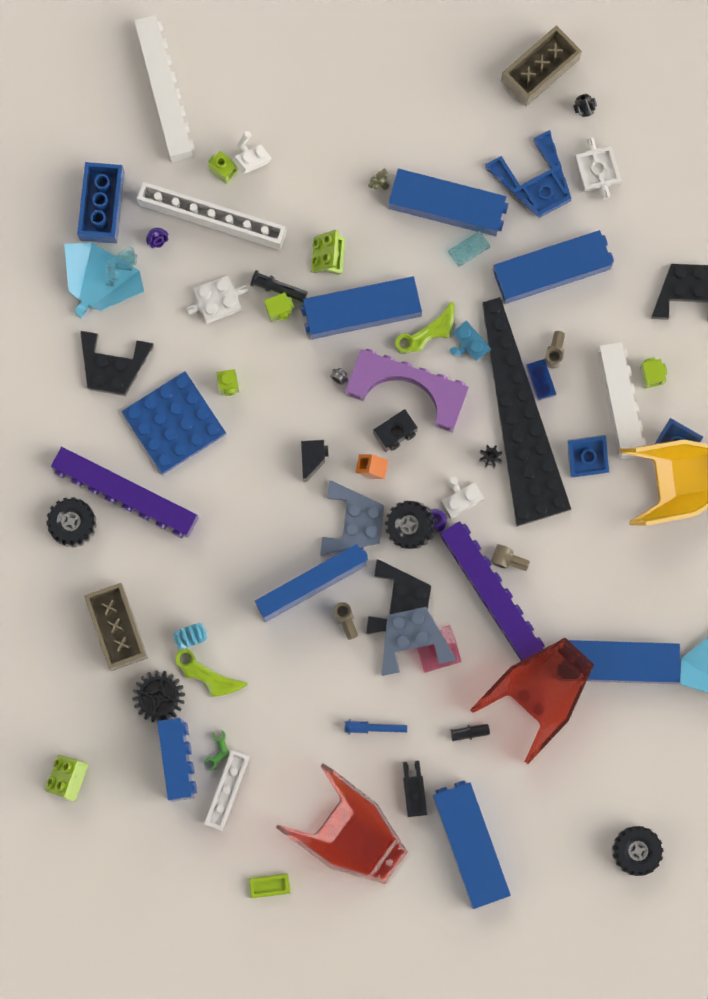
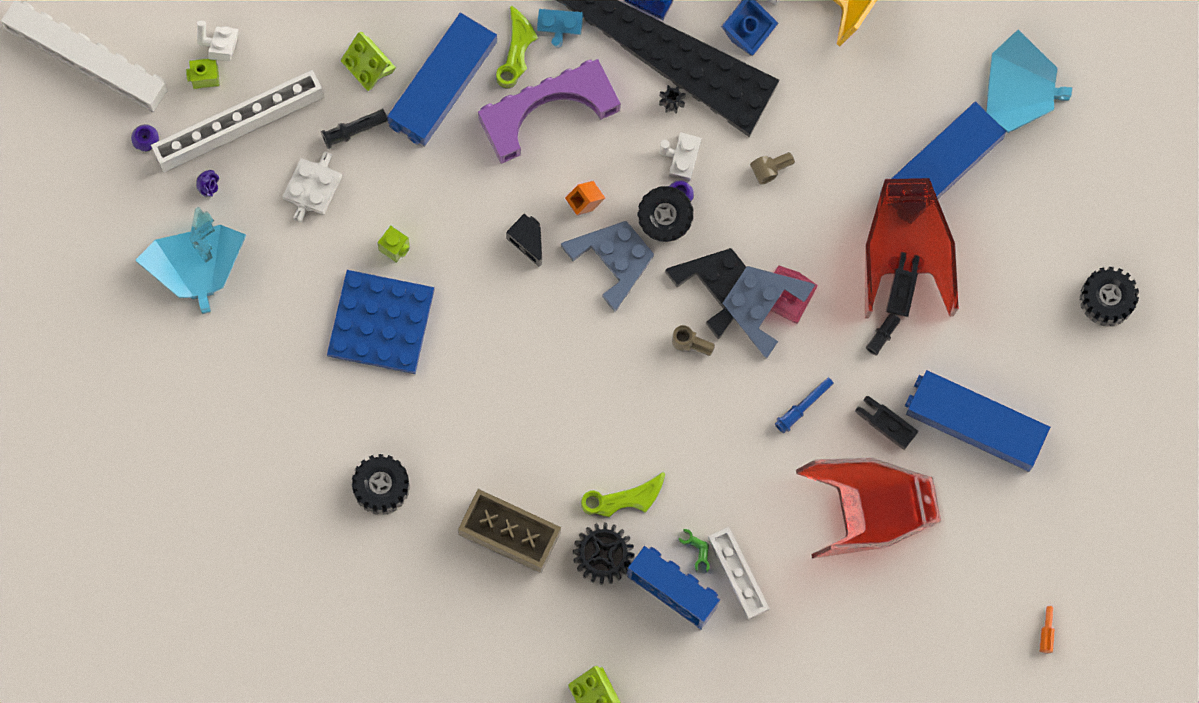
camera: 50 degrees left, 5 degrees down
dark purple brick [51,446,199,538] -> none
blue brick [77,162,125,244] -> none
black wing [80,331,154,396] -> none
medium azure gear [173,623,207,650] -> none
lime tile [249,874,290,898] -> none
blue brick [255,544,368,622] -> none
lime brick [264,293,294,322] -> none
flat silver plate [330,368,348,385] -> none
black brick [373,409,418,452] -> none
dark purple brick [440,521,545,665] -> none
none -> dark purple plate [131,124,159,152]
none -> black hinge [885,252,920,317]

